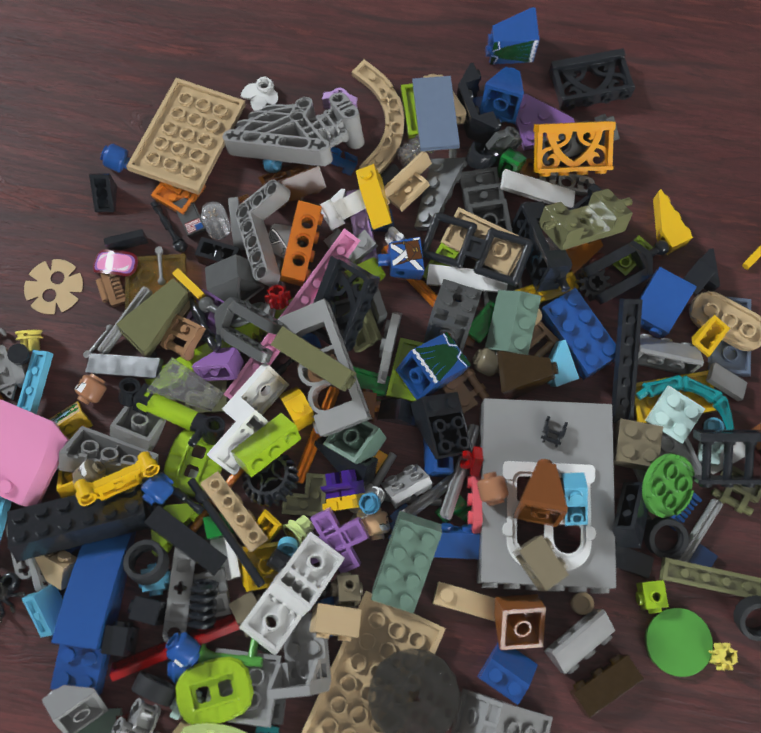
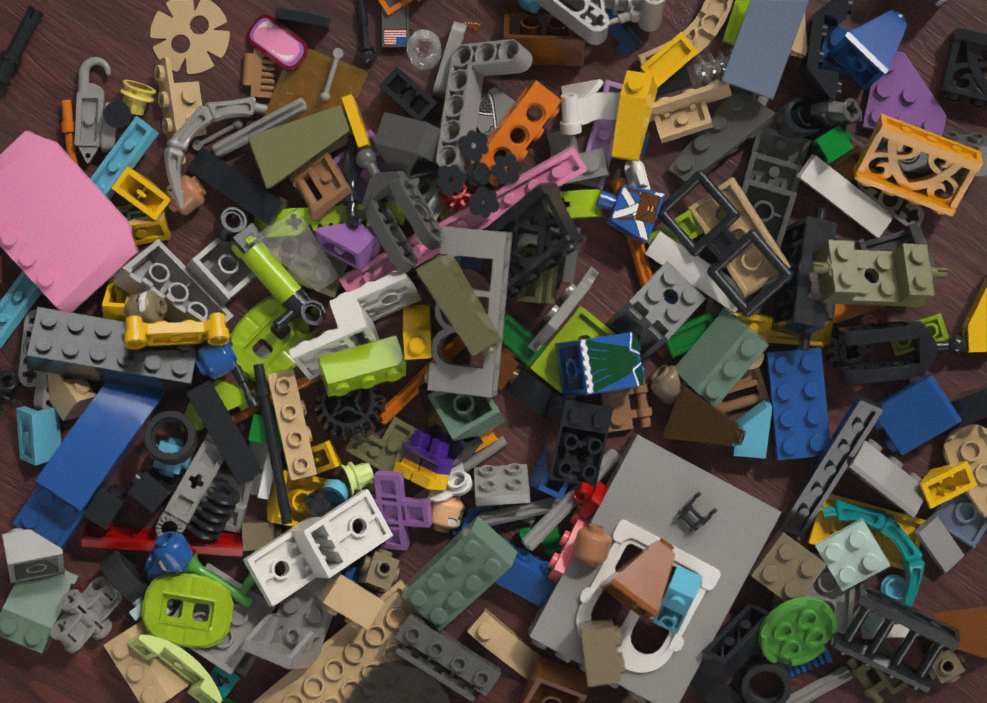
camera: 30 degrees right, 15 degrees up
dark azure plate [359,493,381,515] -> none
none -> yellow slope [112,166,171,221]
none -> tan bracket [154,57,207,165]
none -> light grey animal [164,96,268,208]
none -> dark grey brick [395,611,501,702]
none -> black plant [435,130,522,218]
none -> yellow tile [640,32,699,87]

